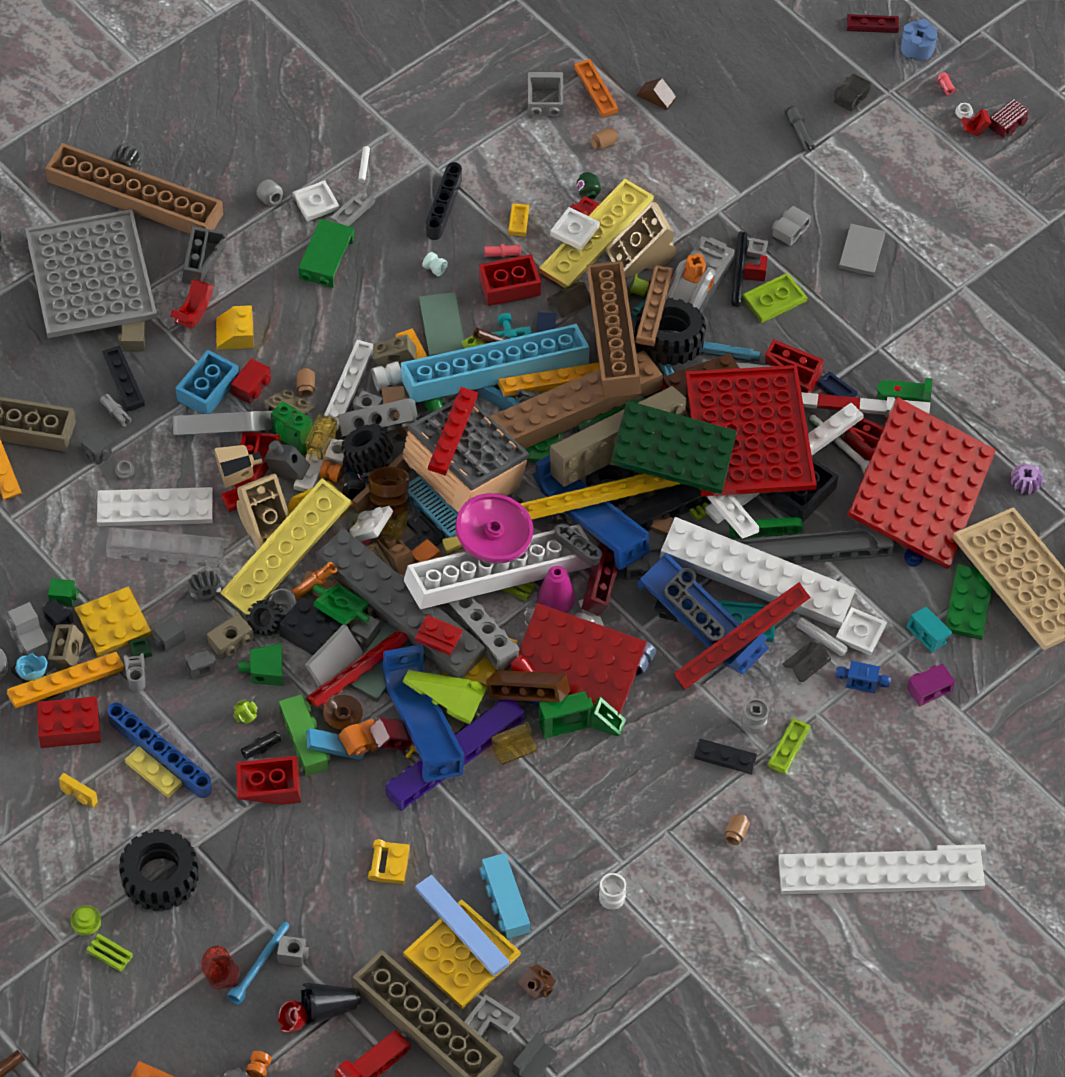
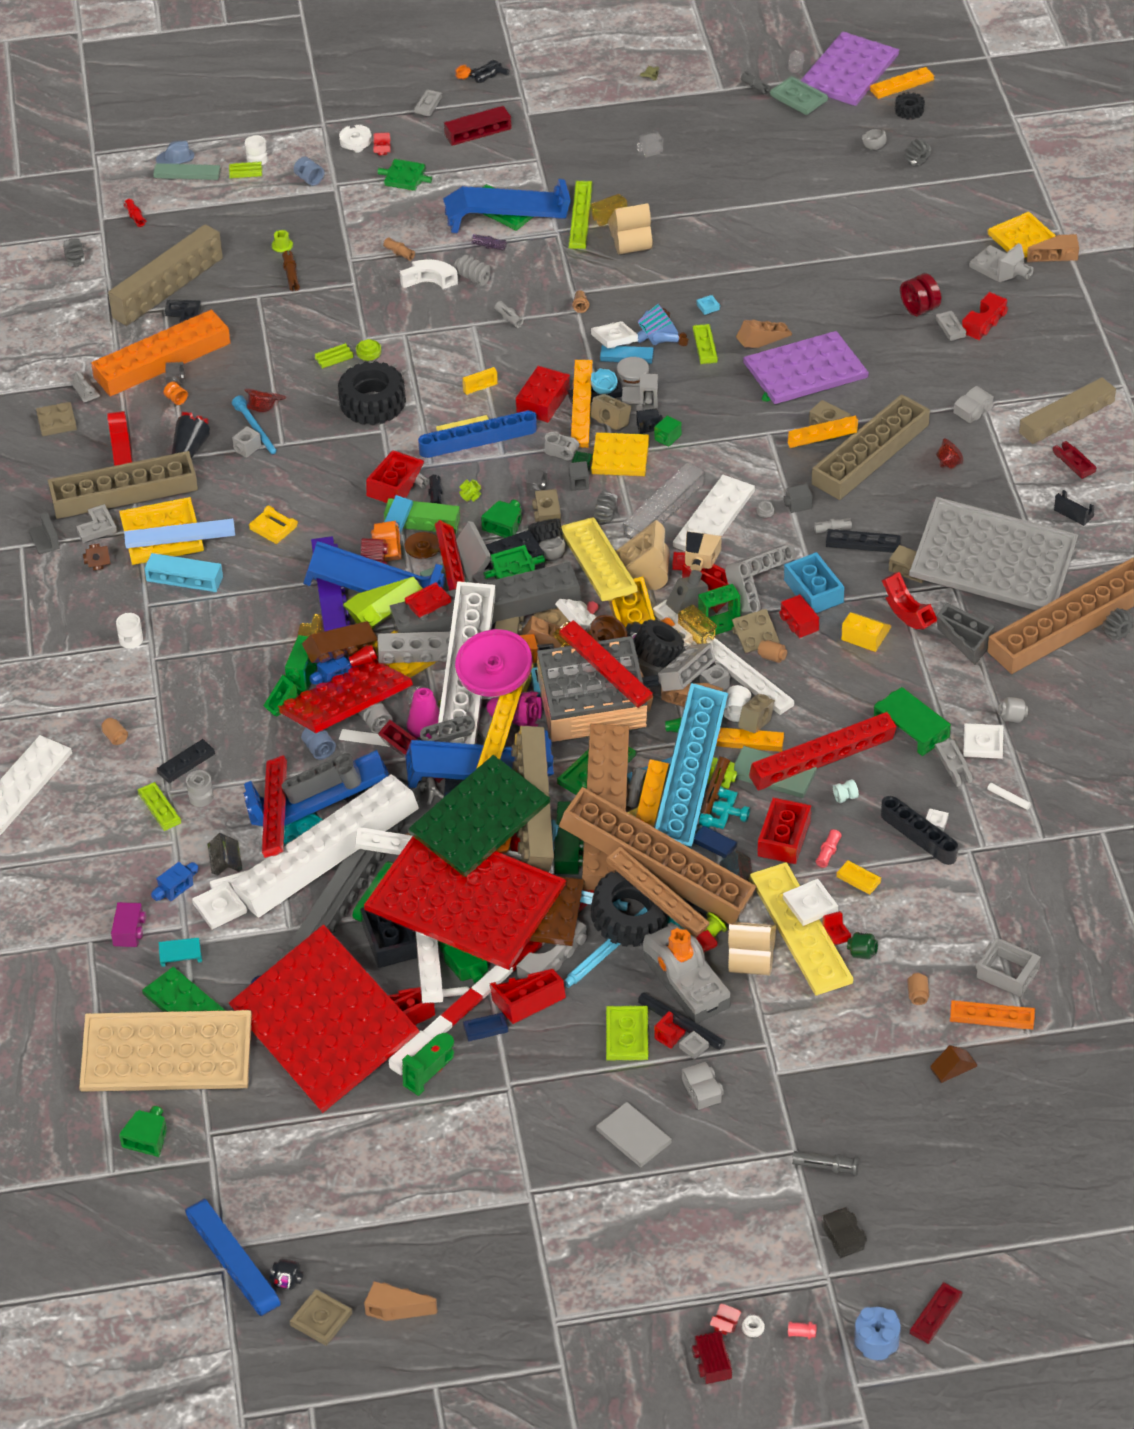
camera: 125 degrees right, 10 degrees down
orange pin [290,562,337,601] -> none
lavender gear [1011,462,1043,495] -> none
none -> red brick [749,712,897,791]
none -> white plate [926,809,949,832]

